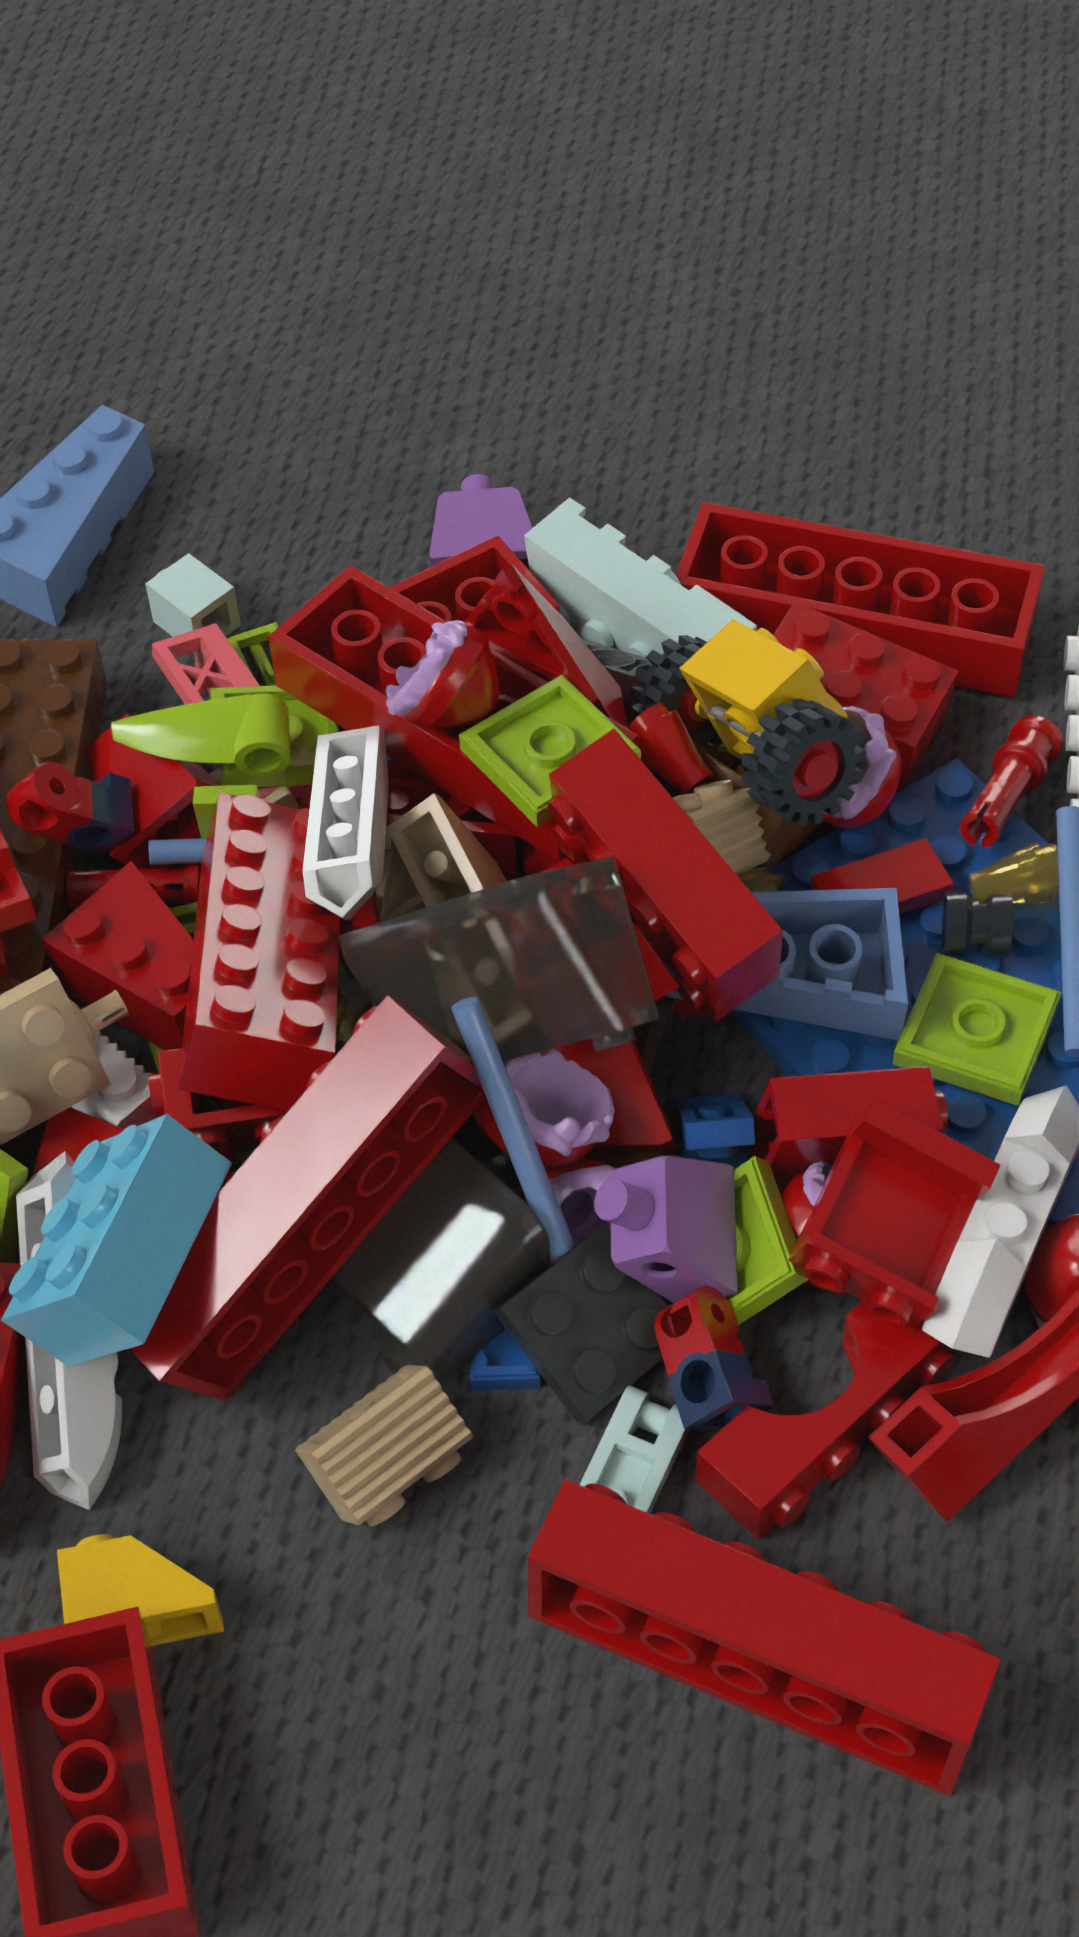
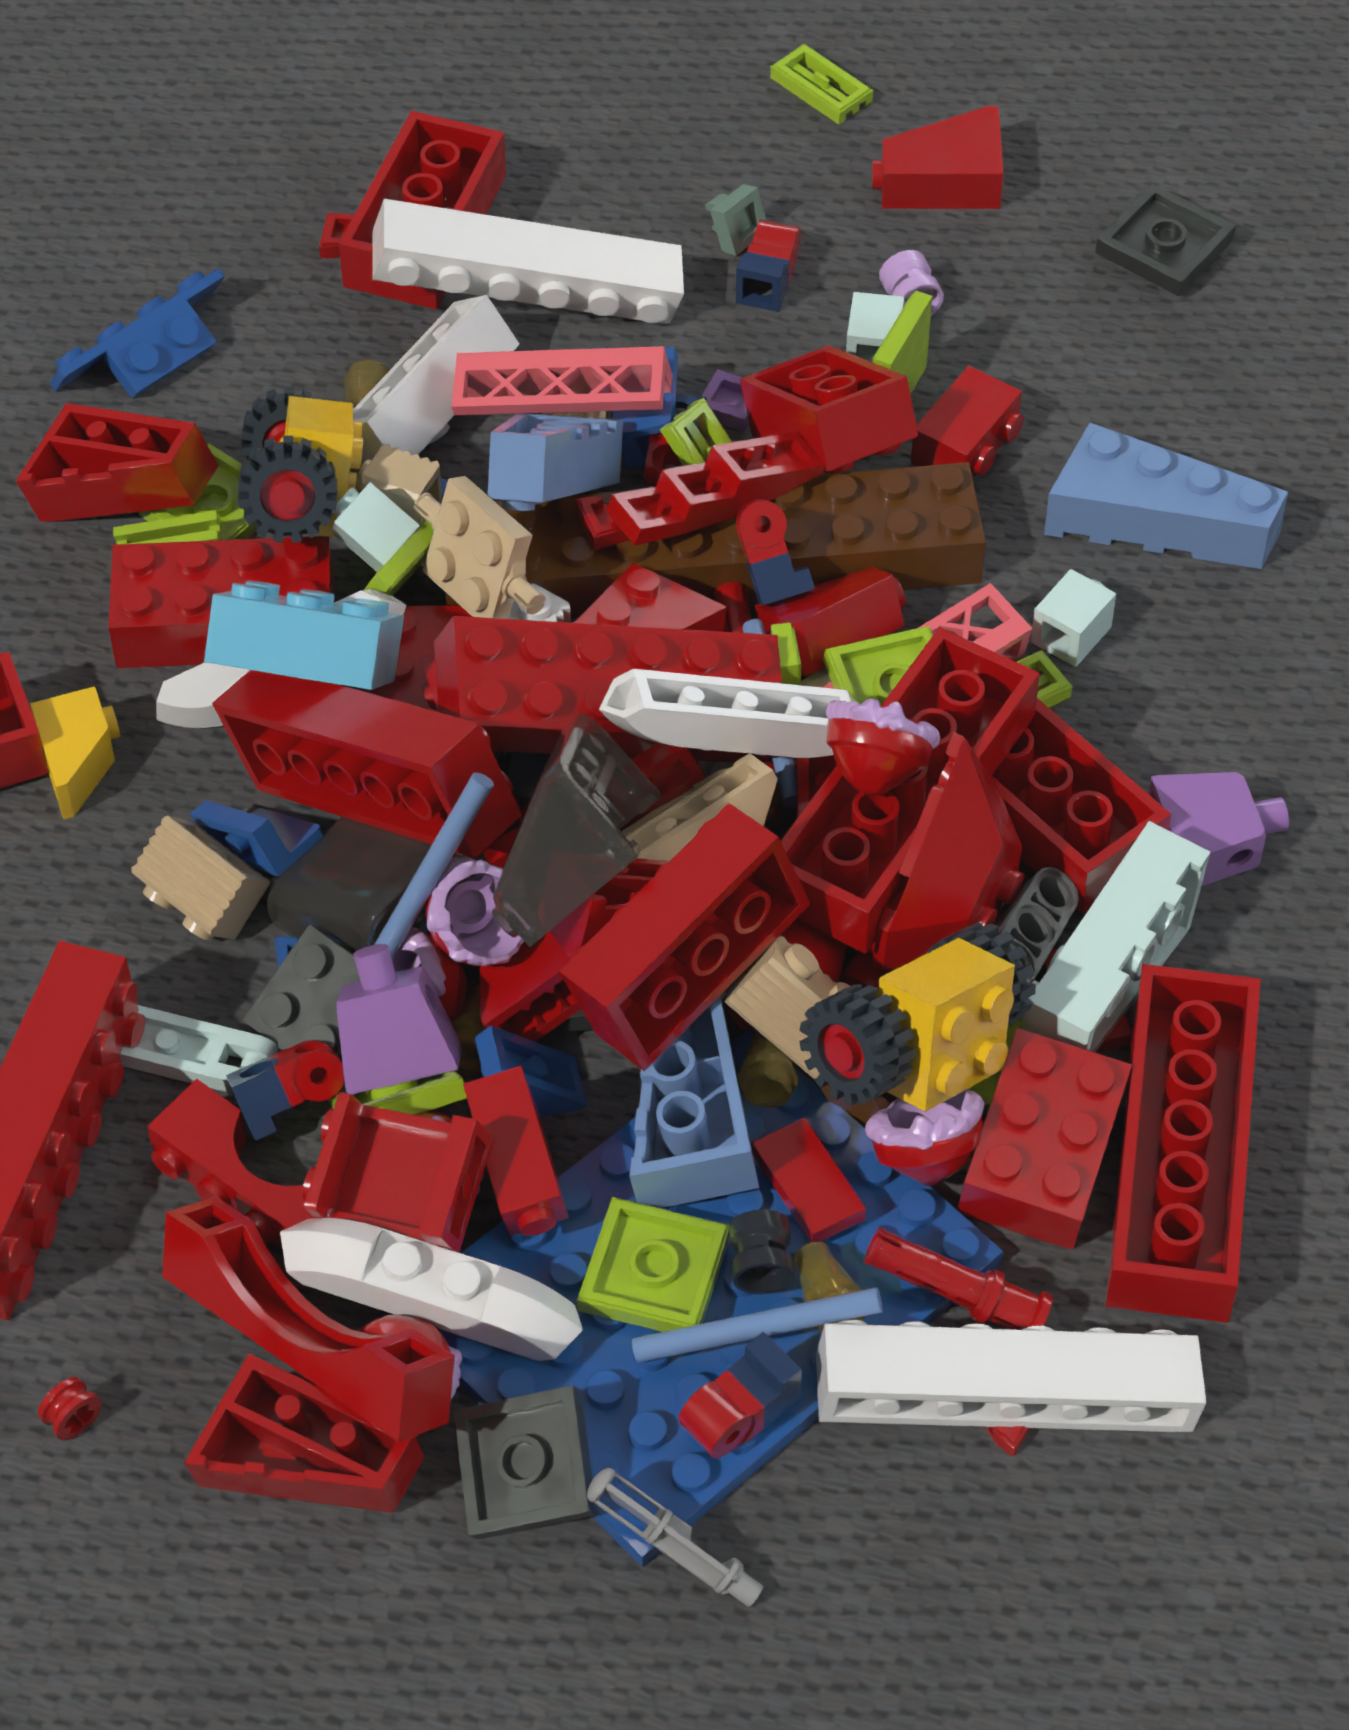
camera: 80 degrees right, 0 degrees up
lime piece [111,694,291,777] -> none
lime tile [459,675,641,828] -> none
red cone [627,702,713,795] -> none
none -> blue panel [190,800,325,877]

